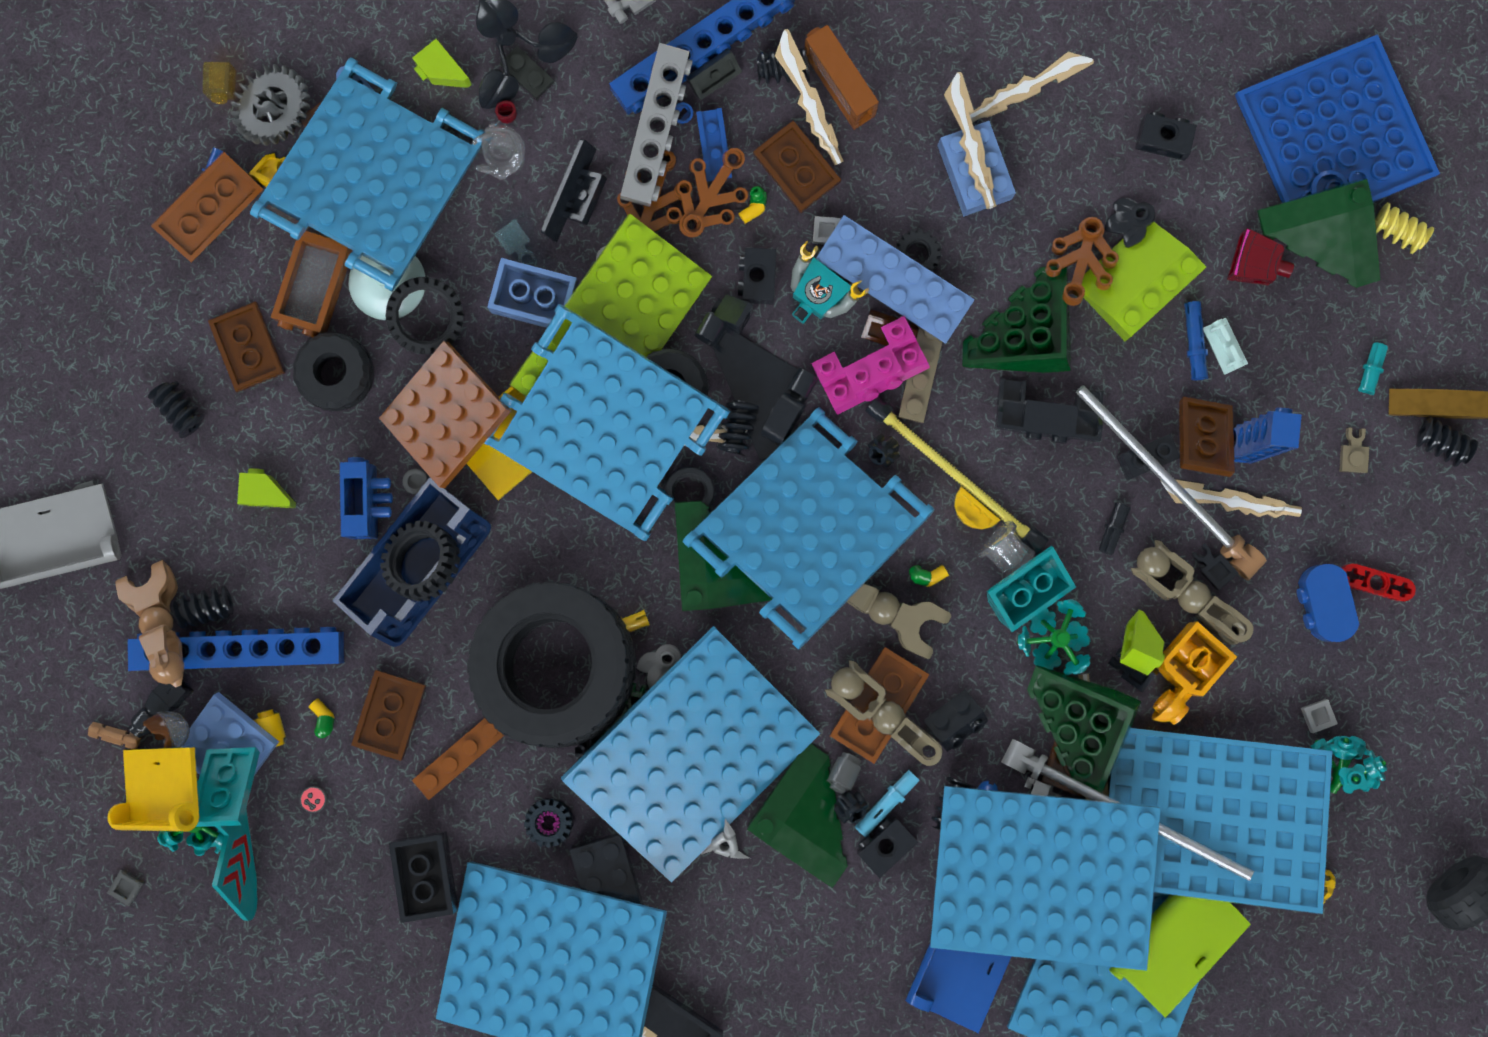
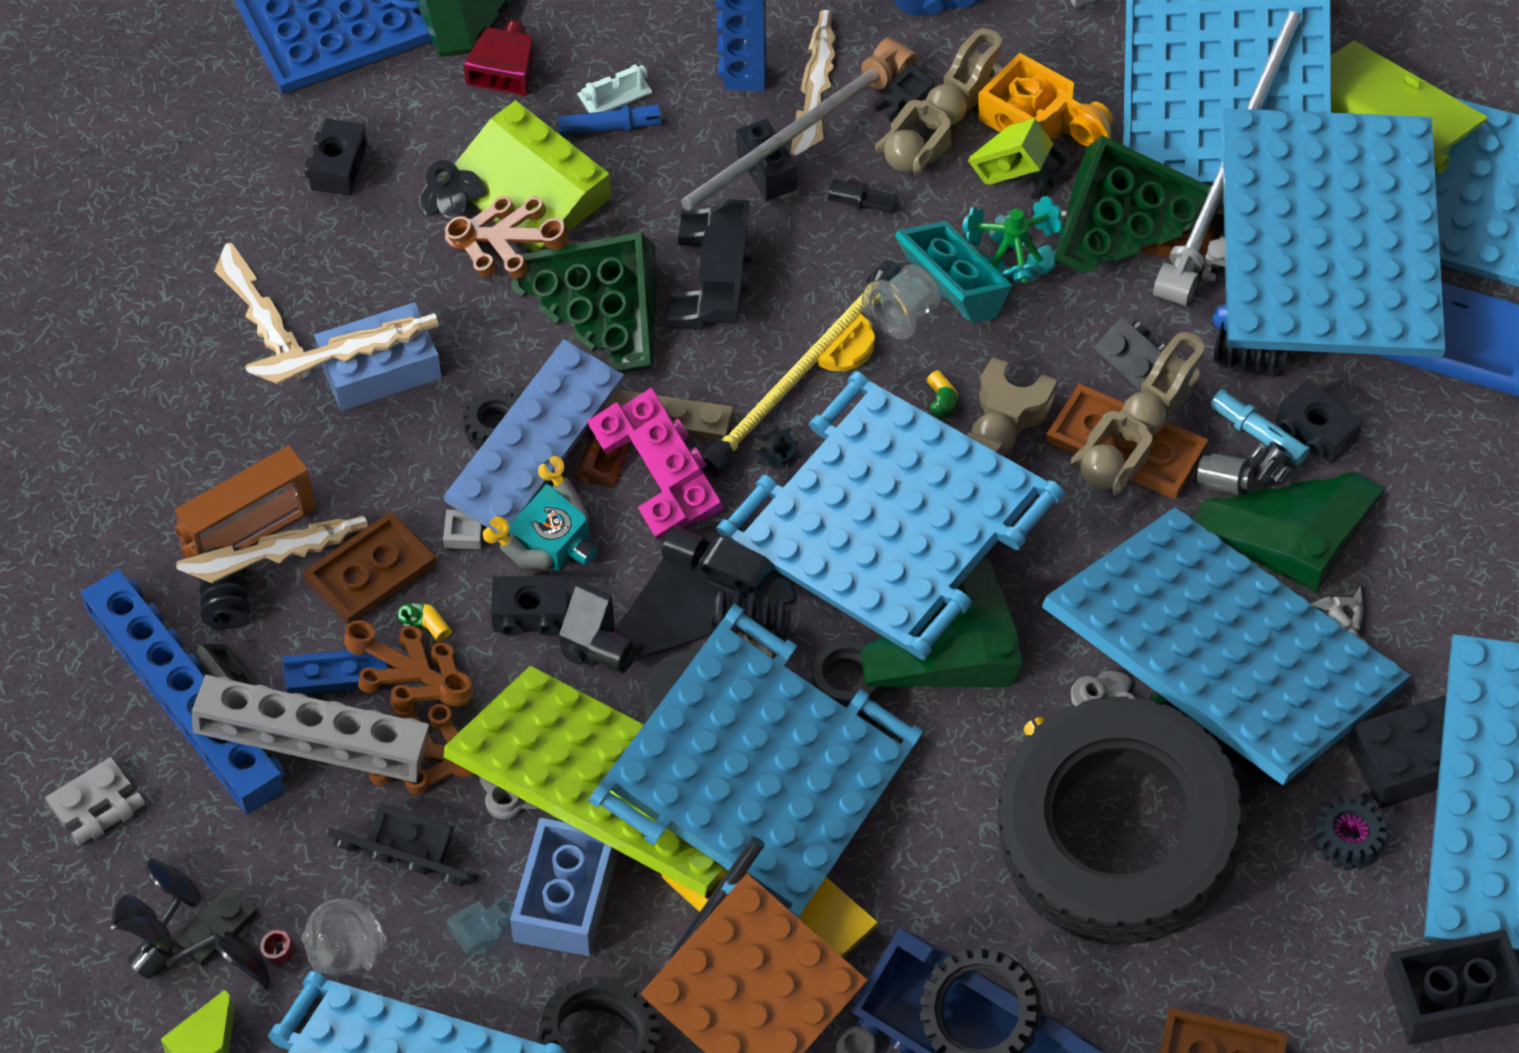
camera: 90 degrees left, 30 degrees down
dark orange plate [412,718,505,800] -> none
reddish brown plate [1179,397,1235,477] -> none
none -> black bar [671,836,765,957]

